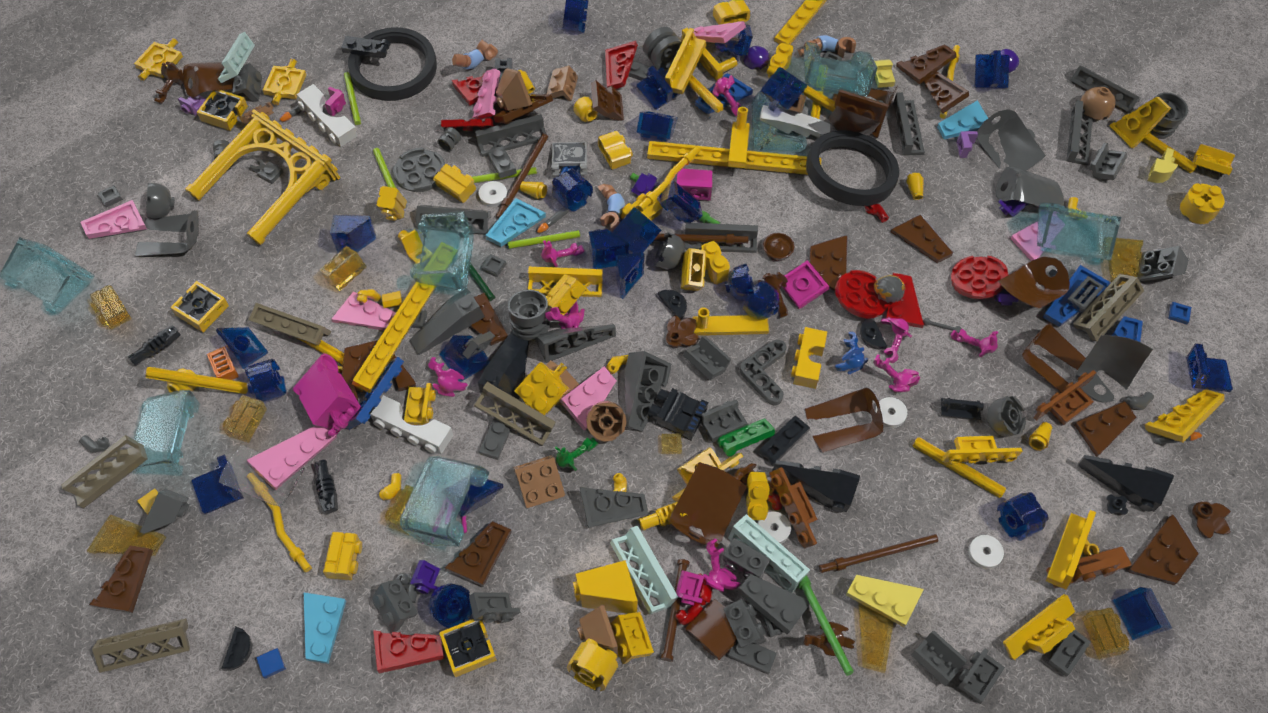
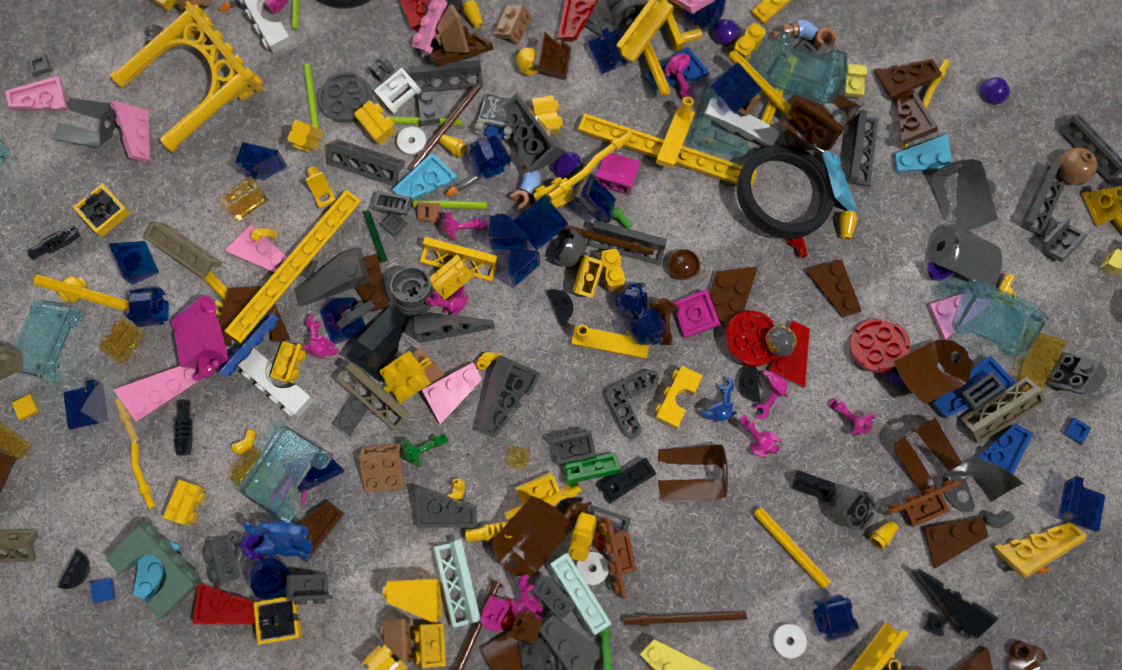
camera: 15 degrees right, 15 degrees up
clear yellow brick [90,285,132,330] -> none
dark grey slope [140,488,190,534] -> none
dark grey cylinder [146,183,175,219] -> none
orange slope [207,346,239,380] -> none
dark grey plate [250,159,284,184] -> none
yellow tile [382,291,402,308] -> none
clear light blue windscreen [410,212,474,290] -> none
red wing [441,118,494,131] -> none
medium nougat cylinder [586,401,626,442] -> none
clear blue slope [636,110,678,142] -> none
black hips [648,388,709,441] -> none
reddish brown plate [666,316,700,348] -> none
red arm [675,602,703,625] -> none
dark grey bracket [683,336,731,380] -> none
black wedge [772,460,860,513] -> none
white piece [875,397,907,428] -> none
dark grey hinge [923,318,962,334] -> none
yellow bracket [941,436,1023,464] -> none
medium lavender bracket [957,131,978,158] -> none
clear blue bracket [974,50,1009,89] -> none
none -> sand green arch [105,523,203,620]
none -> bright pink wing [110,101,150,162]
none -> blue animal [244,521,313,561]
none -> dark grey slope [372,191,413,215]
none -> white plate [374,68,422,114]
none -> nougat slope [417,202,441,222]
none -> dark grey wedge [503,93,566,173]
none -> reddish brown brick [507,610,543,645]
none -> medium azure wing [823,150,858,212]

